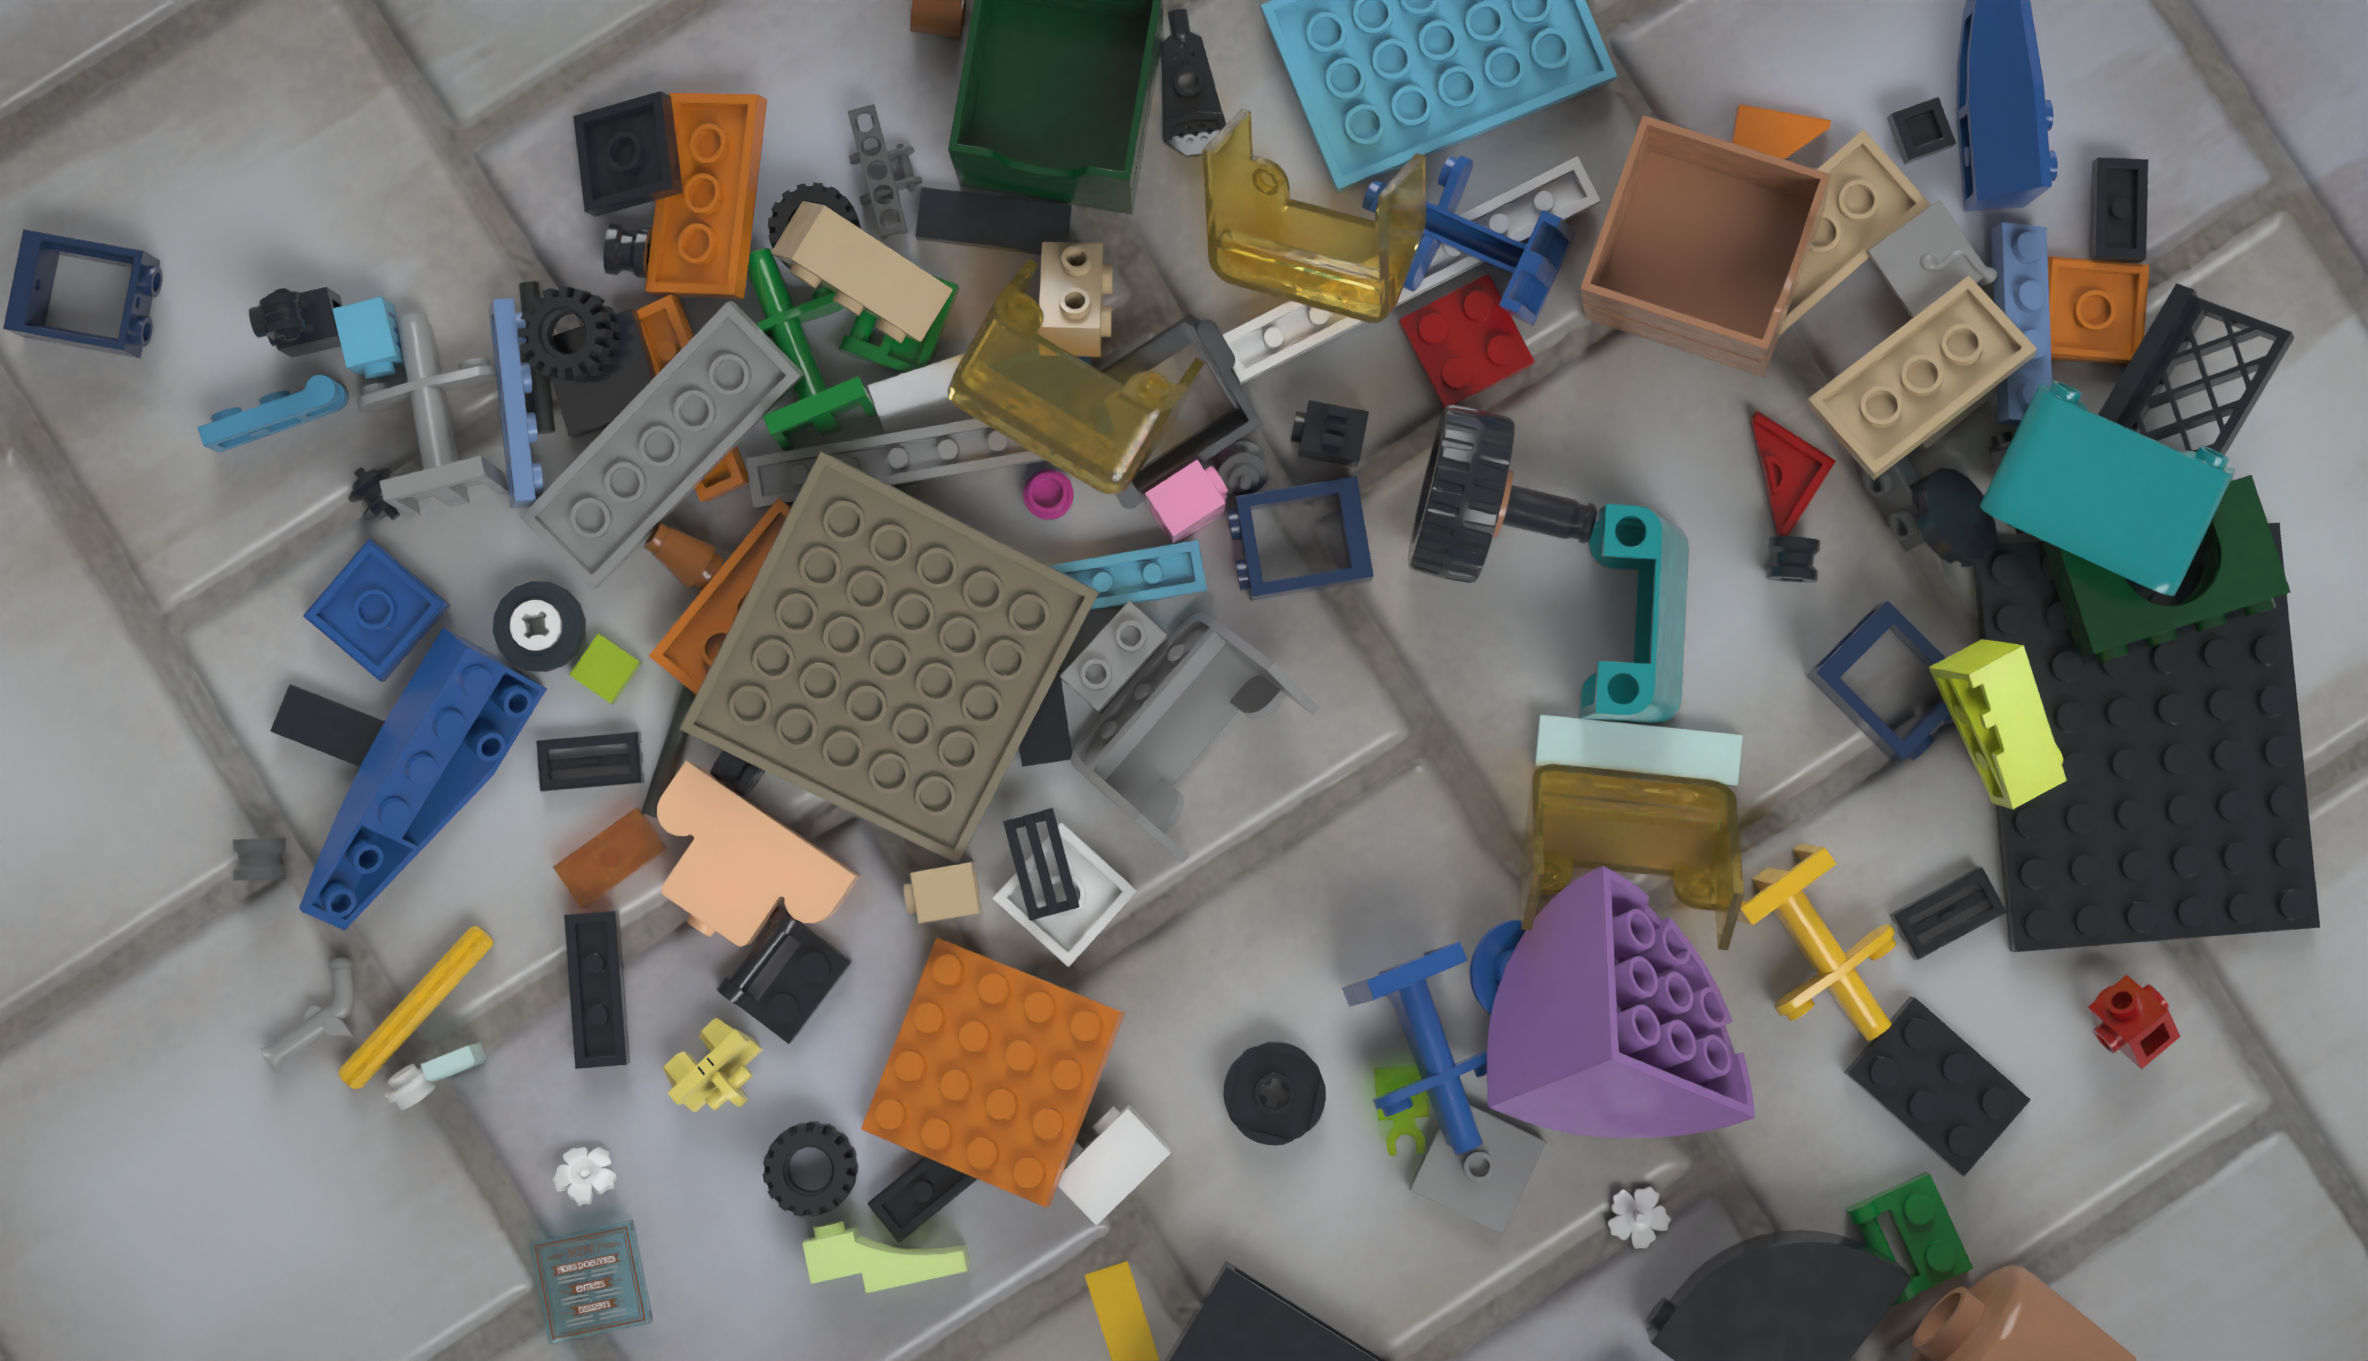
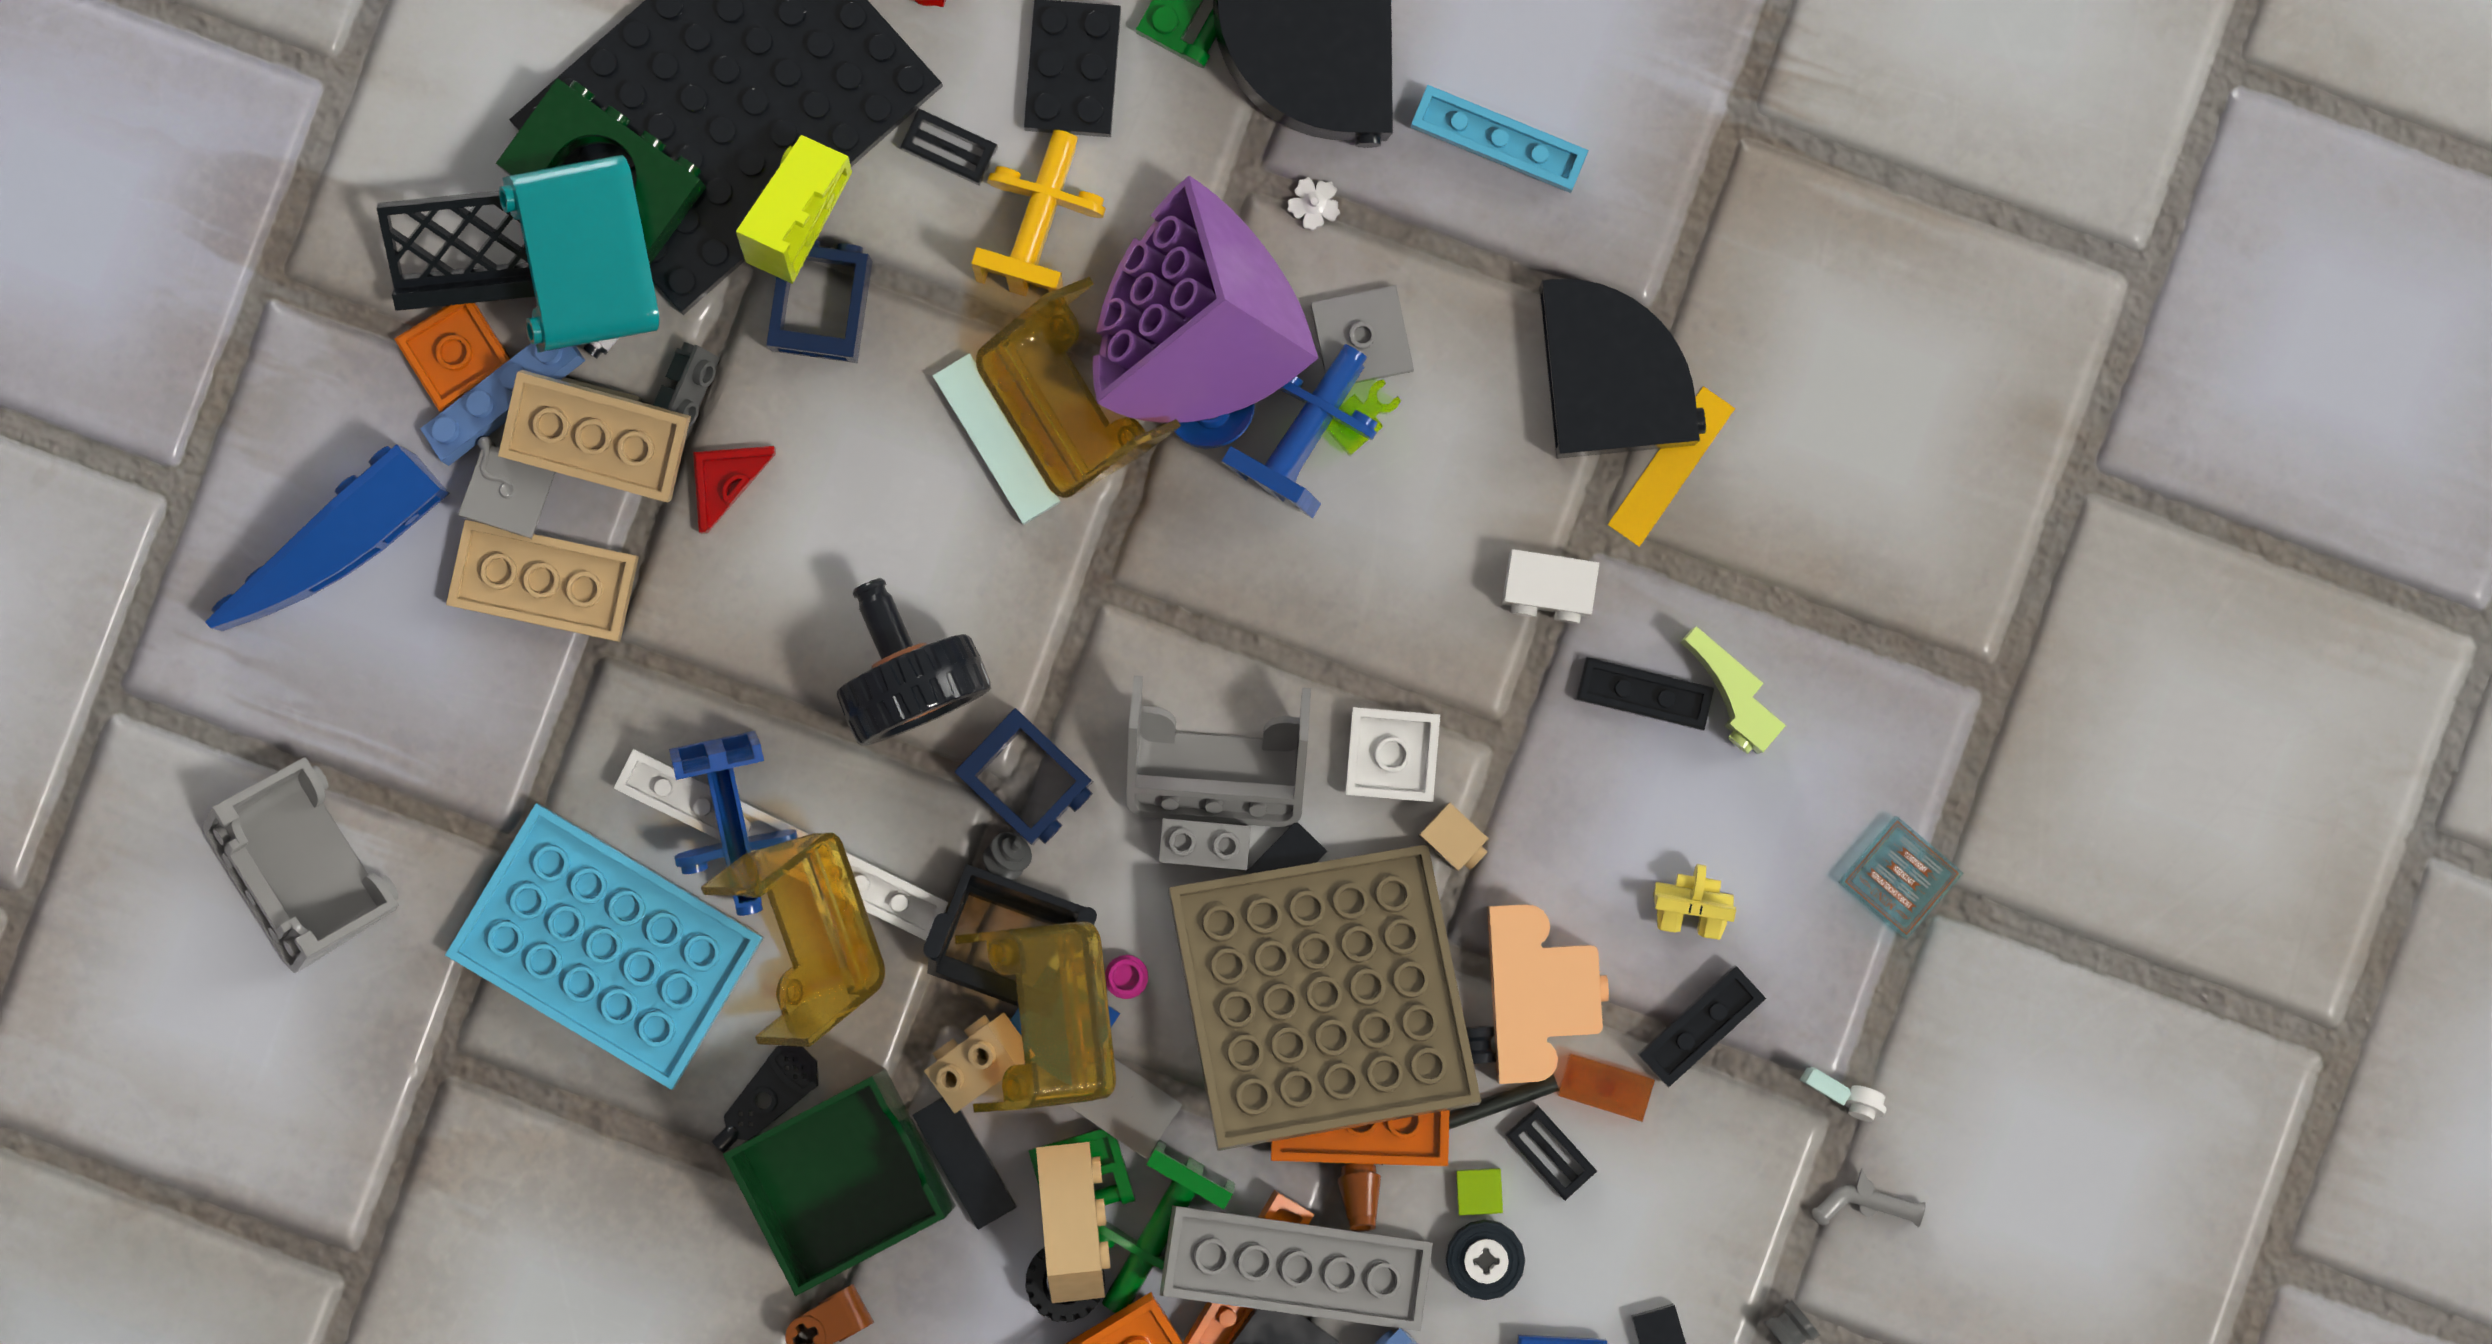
camera: 125 degrees left, 0 degrees up
blue wedge [299,627,547,931] -> none
yellow axle [338,926,494,1090] -> none
white plant [552,1147,617,1206] -> none
black plate [717,907,853,1044] -> none
light grey plate [746,407,1054,509] -> none
black tyre [762,1121,858,1217] -> none
dark grey piece [847,104,922,240] -> none
orange plate [861,937,1125,1207] -> none
black tile [1003,808,1080,921] -> none
medium azure plate [1049,540,1207,612] -> none
bright pink brick [1145,459,1228,544] -> none
black plate [1223,1041,1326,1146] -> none
black brick [1290,400,1369,468] -> none
red plate [1398,273,1535,410] -> none
teal windscreen [1579,504,1689,723] -> none
nougat piece [1580,115,1831,377] -> none
orange tile [1730,104,1831,160] -> none
black wheel [1766,536,1820,583] -> none
black plate [1887,97,1956,165] -> none
black tile [1912,468,1996,567] -> none
black plate [2090,157,2148,263] -> none

